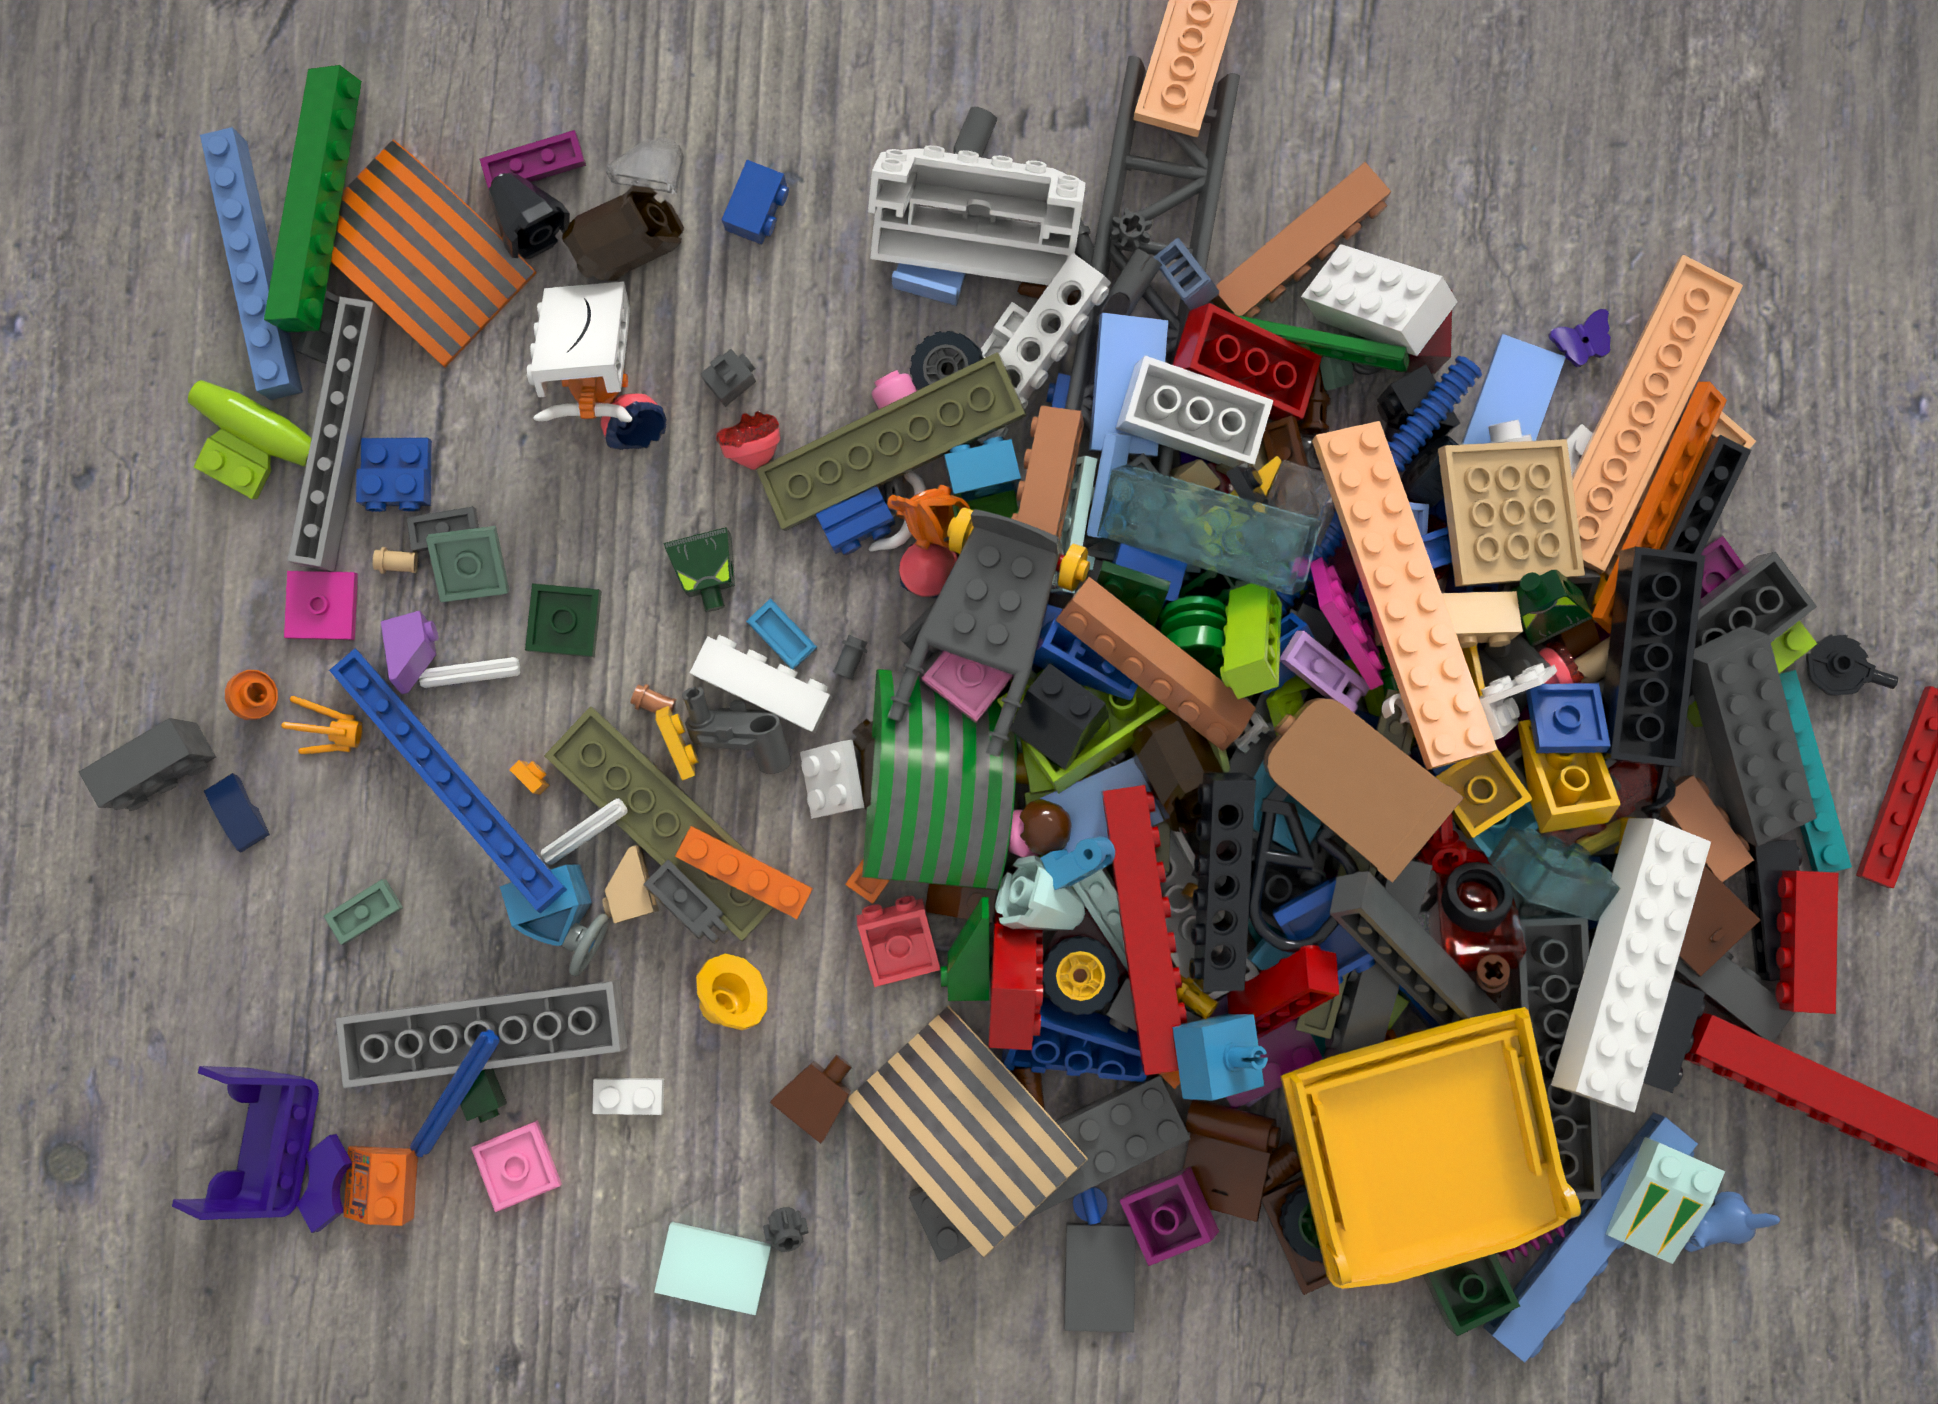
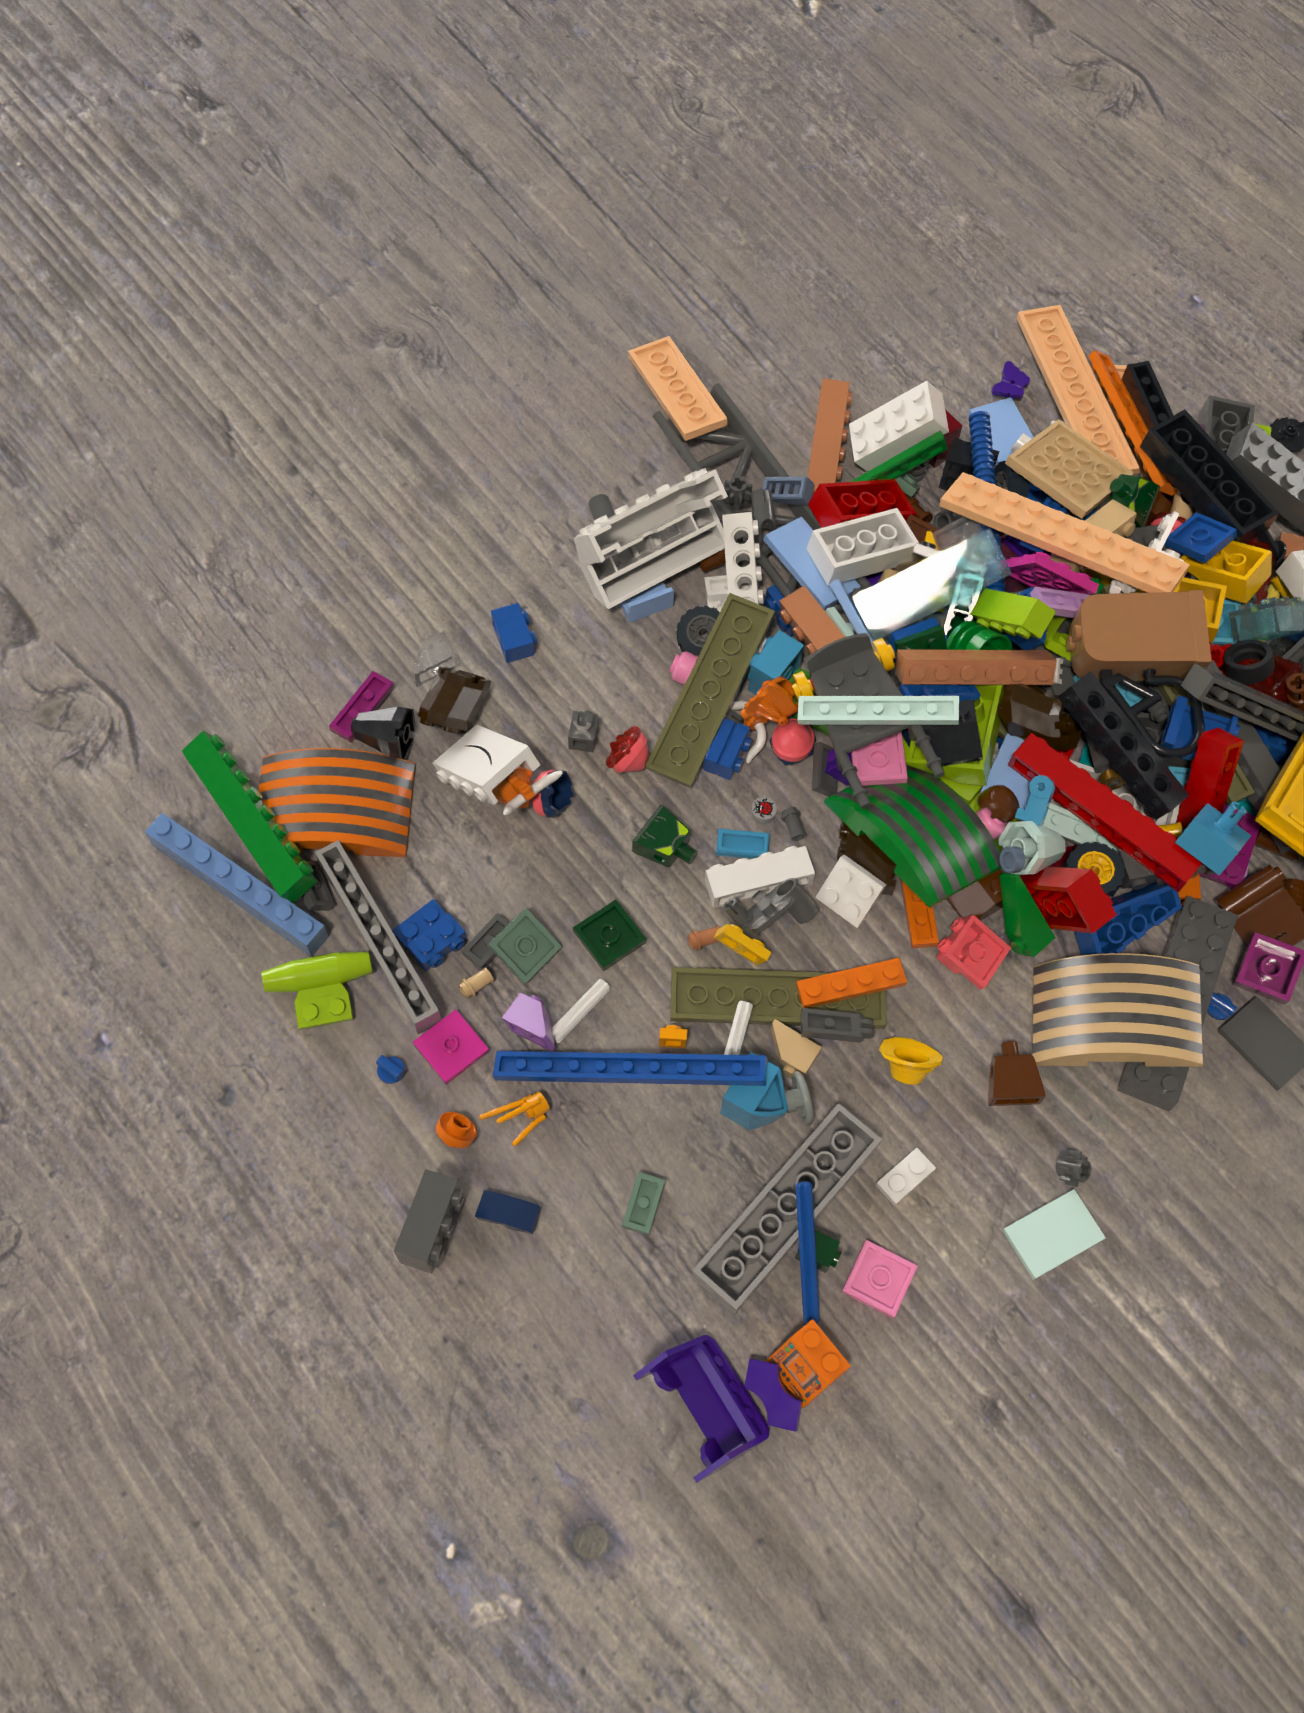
camera: 45 degrees left, 20 degrees down
none -> blue plate [376,1055,405,1084]
none -> tile [751,797,777,823]
none -> light aqua plate [798,696,959,725]
none -> sand blue tile [1000,846,1025,873]

